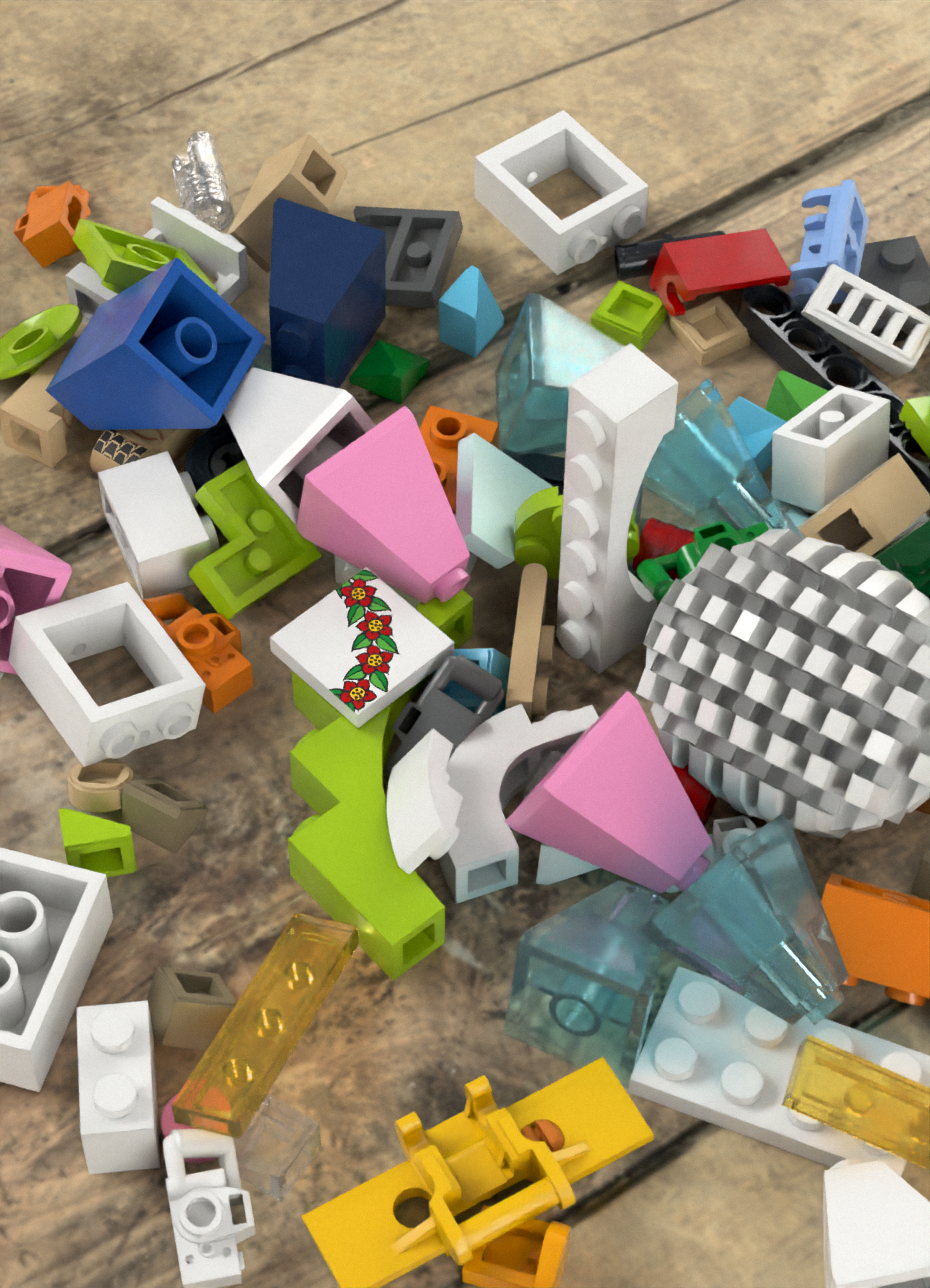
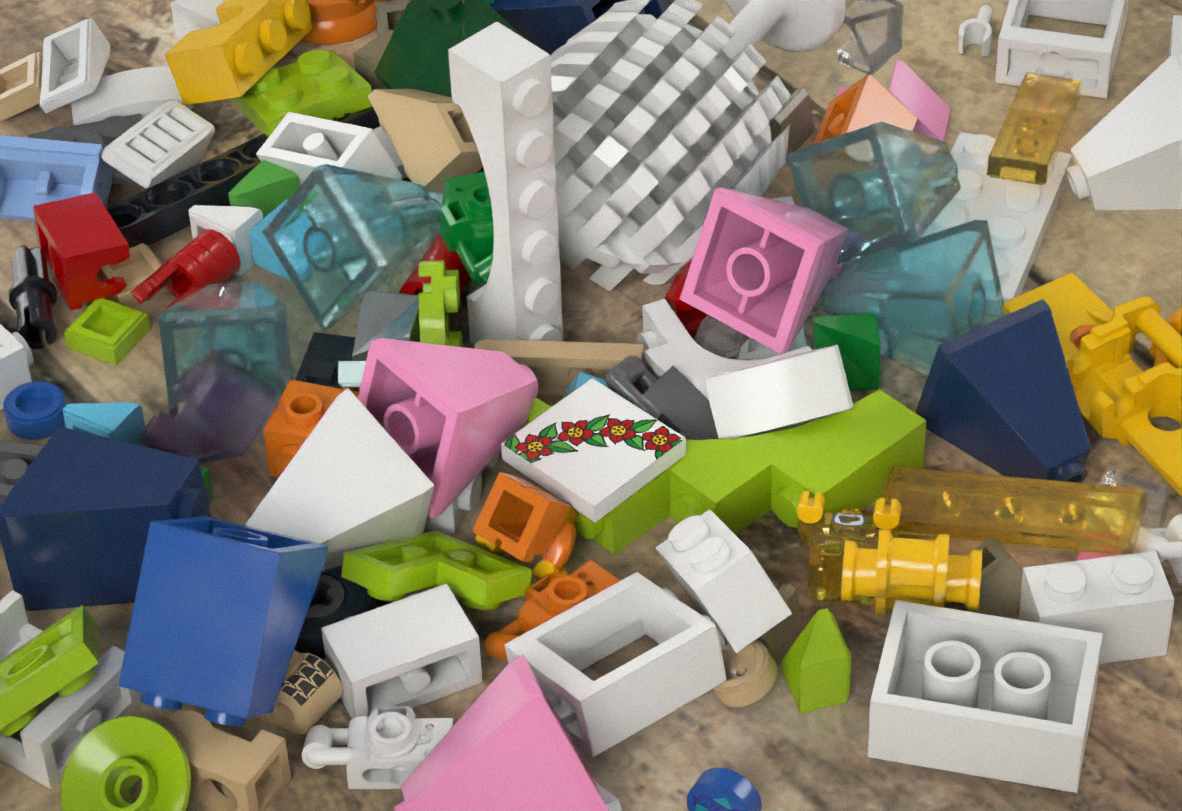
camera: 90 degrees left, 10 degrees down
none -> blue tile [3,381,67,440]
none -> red hinge [131,229,241,330]
none -> clear purple slope [139,348,279,464]
none -> white slope [188,205,263,276]
none -> white piece [302,706,453,790]
none -> orange piece [472,472,579,580]
none -> white brick [656,509,792,653]
none -> clear yellow piece [797,491,902,605]
none -> green slope [812,313,881,391]
none -> yellow axle [841,530,983,615]
none -> dark blue slope [915,299,1091,496]

